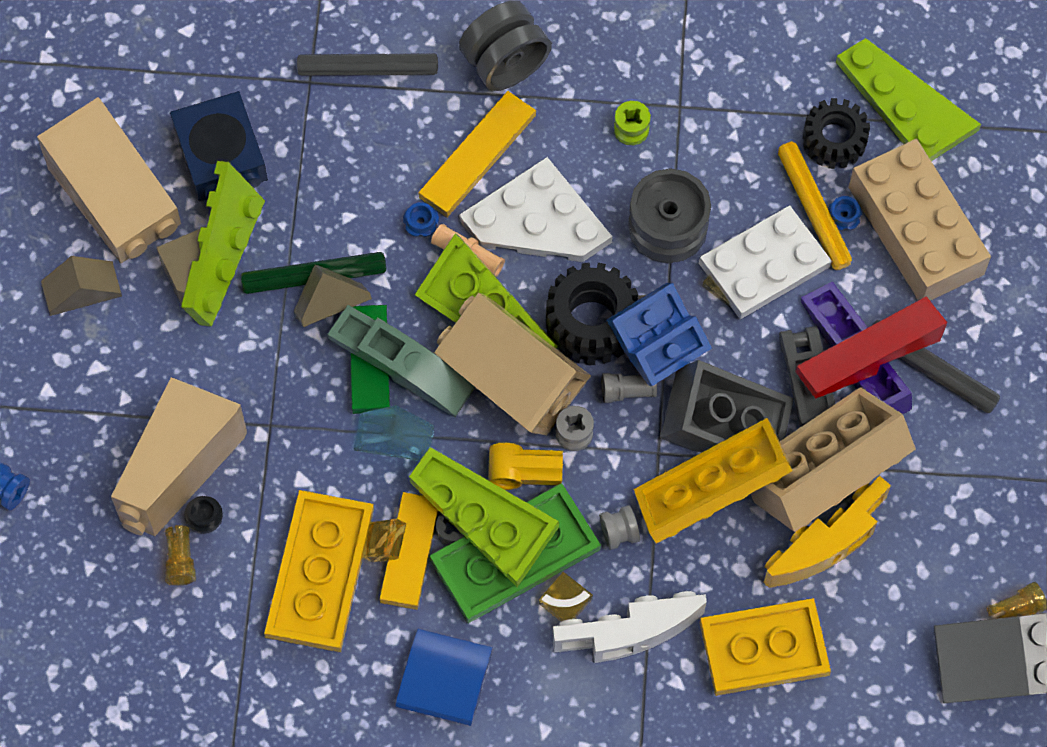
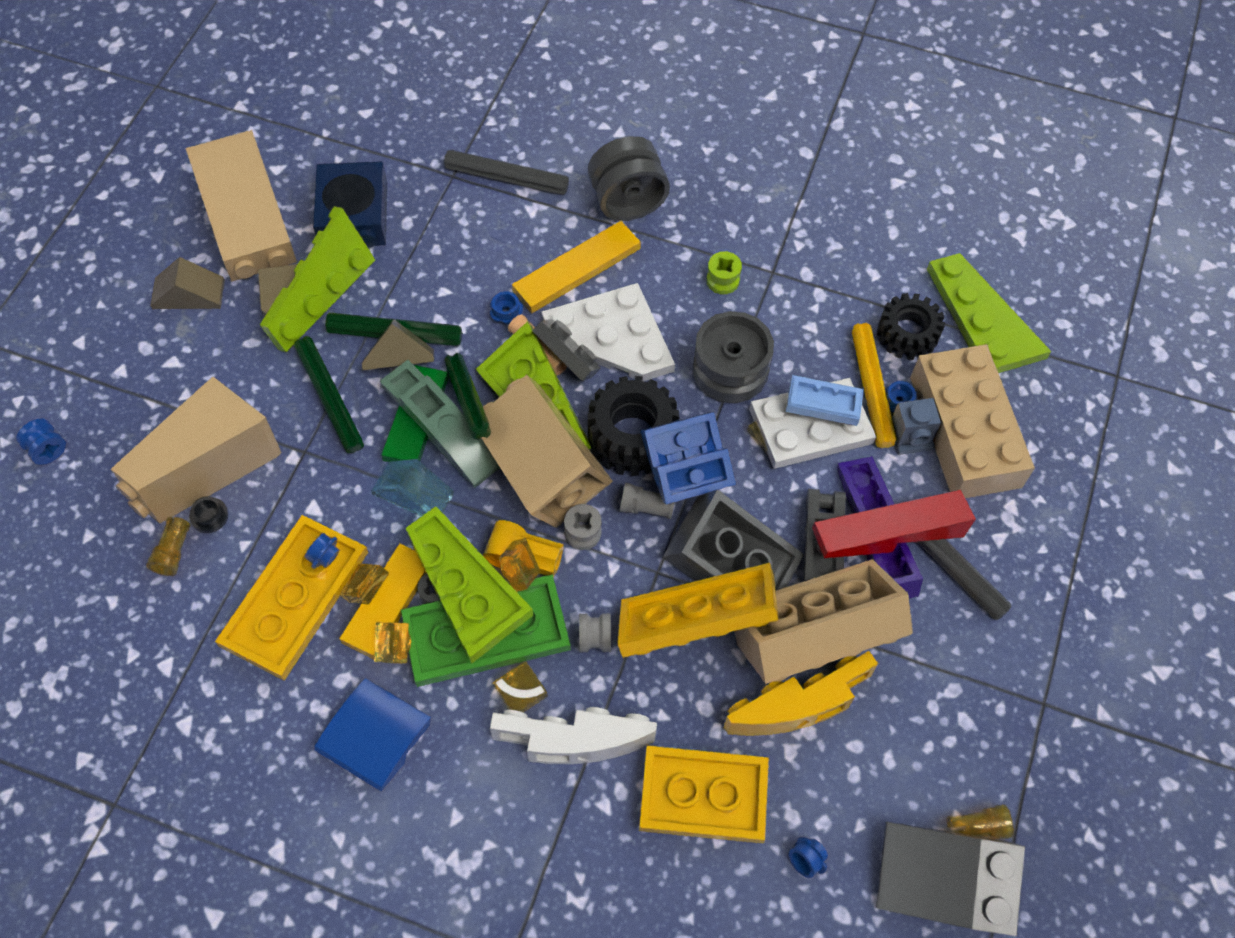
camera: 15 degrees right, 5 degrees down
none -> dark green axle [294,336,364,454]
none -> blue plate [304,533,340,569]
none -> clear yellow plate [374,622,411,663]
none -> dark green axle [444,352,491,440]
none -> clear yellow plate [498,538,540,592]
none -> dark grey plate [533,319,601,381]
none -> light blue plate [786,375,864,426]
none -> blue plate [789,837,828,878]
none -> sand blue brick [892,398,941,455]

